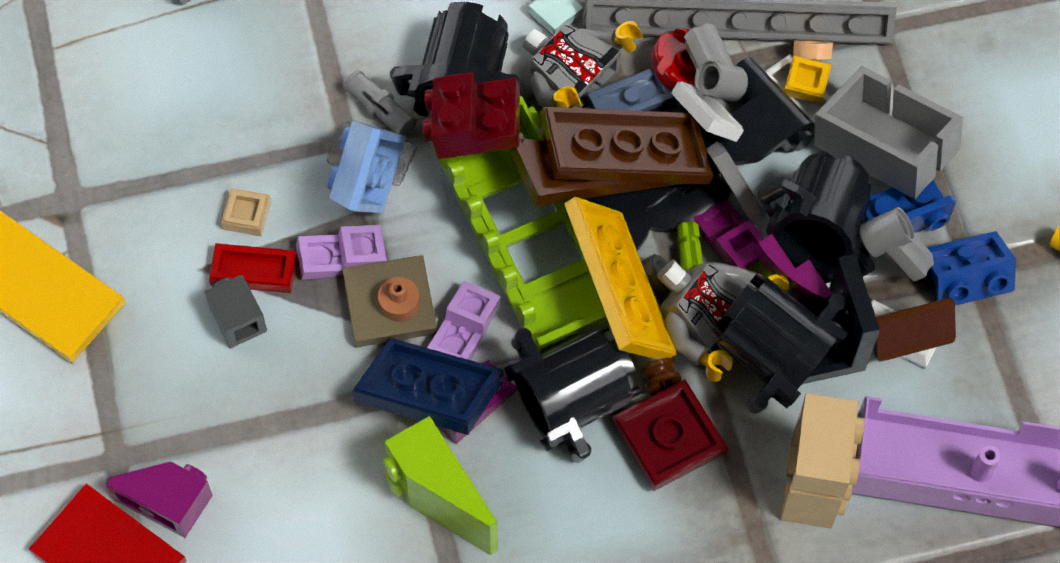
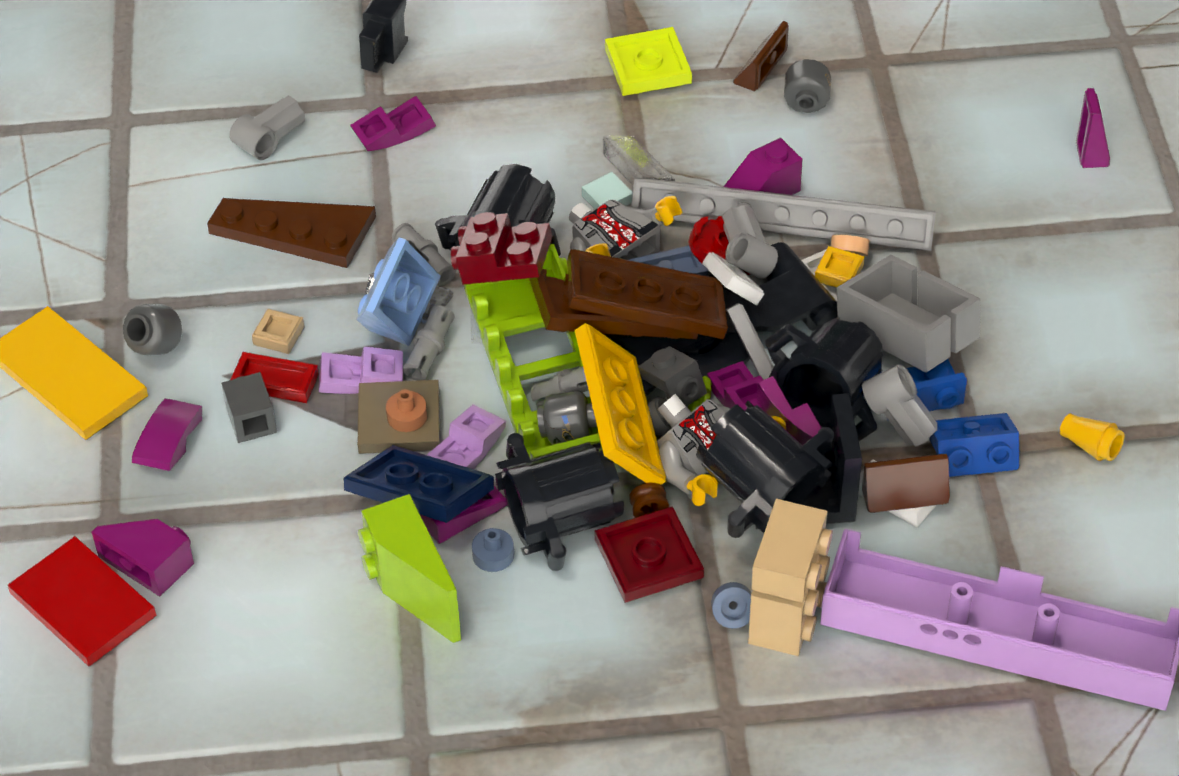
camera: 10 degrees right, 15 degrees down
none -> dark grey head [123,304,182,355]
none -> magenta slope [132,398,202,471]
none -> reddish brown wing [207,198,376,268]
none -> light grey pin [403,305,455,380]
none -> sand blue tile [472,528,514,572]
none -> light grey pin [531,366,588,407]
none -> dark grey head [537,391,597,445]
none -> dark grey bracket [638,346,707,406]
none -> sand blue tile [711,582,752,629]

